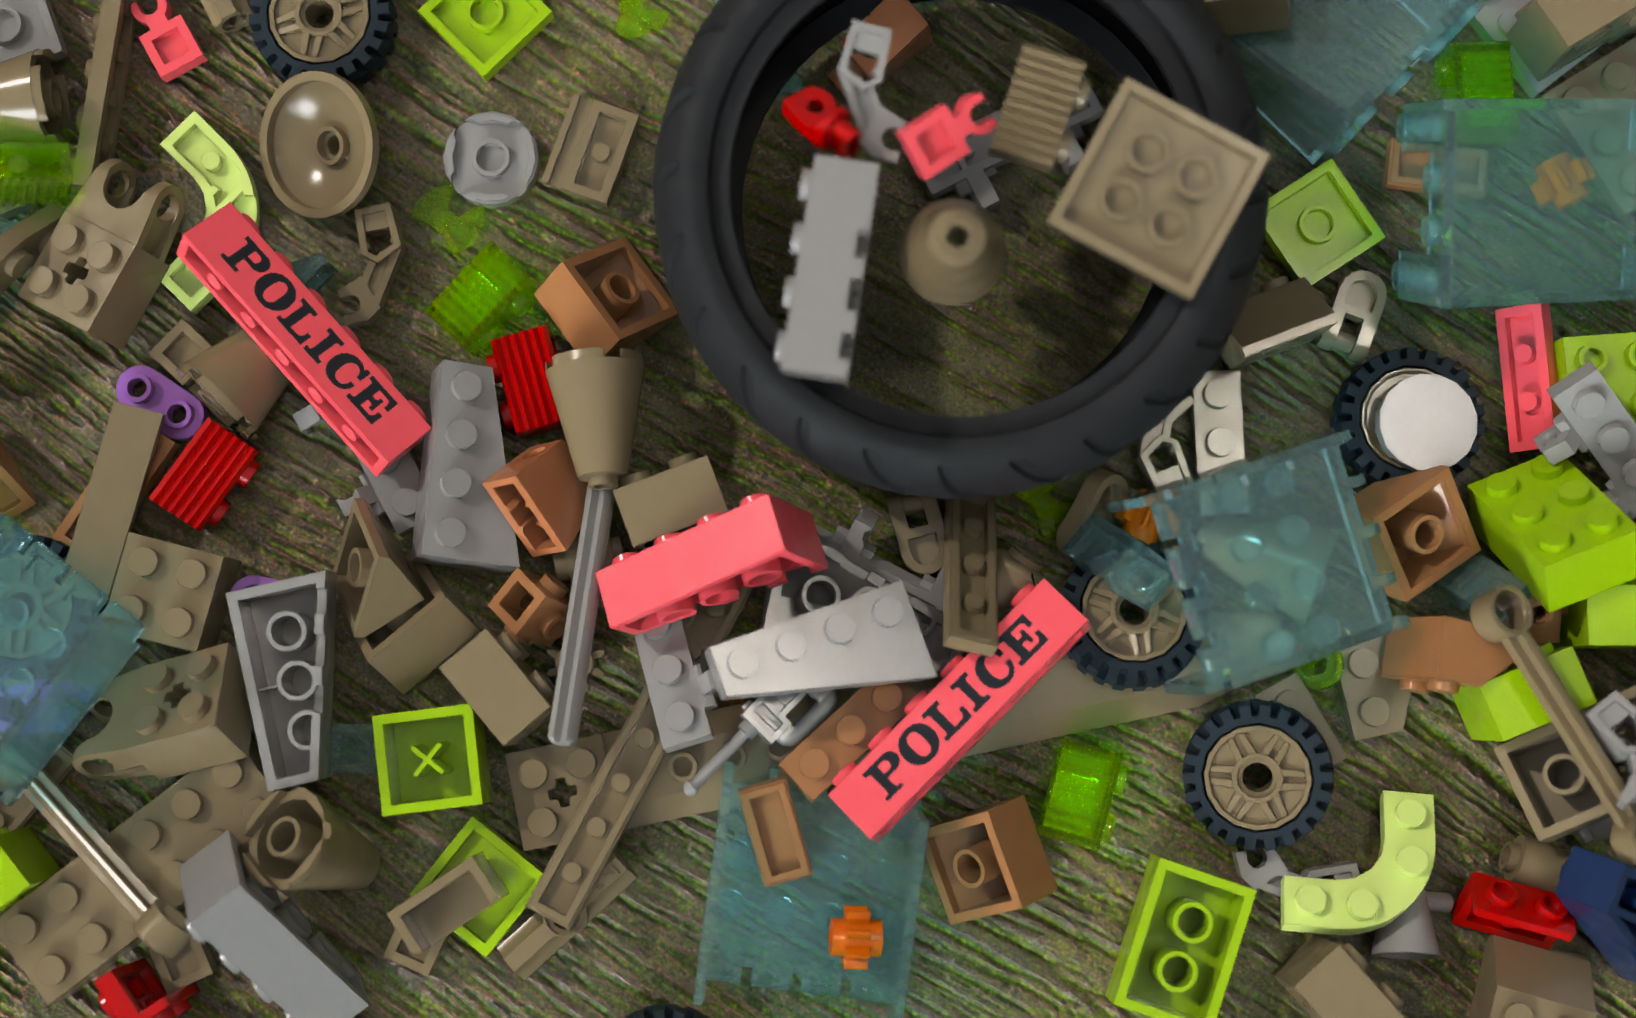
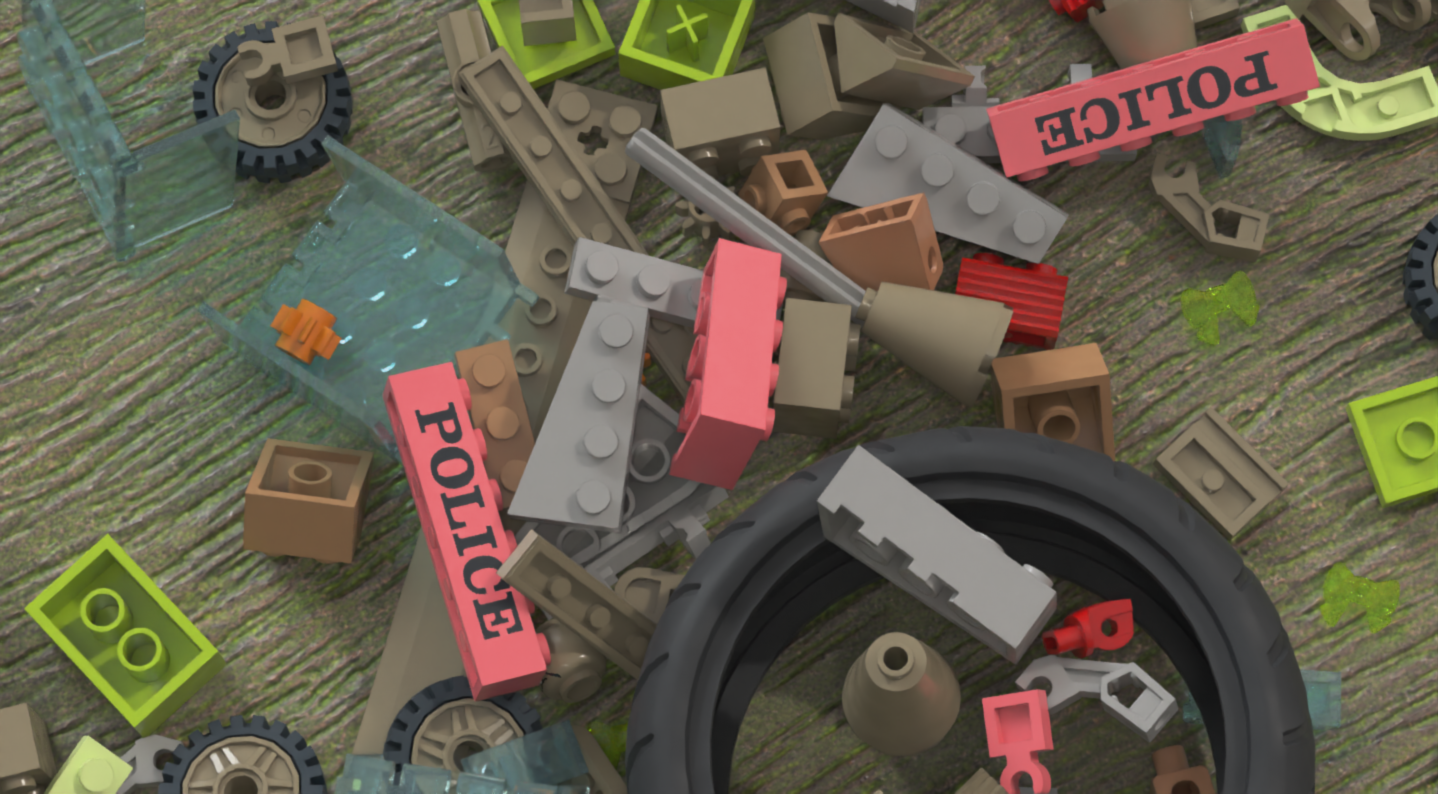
camera: 115 degrees right, 10 degrees down
dark tan dish [259,71,379,218] -> none
clear neon green brick [425,240,539,357] -> none
light grey tile [443,111,541,209] -> none
light grey piece [683,689,838,796] -> none
medium nougat tile [737,775,813,888] -> none
clear neon green brick [1037,738,1128,851] -> none

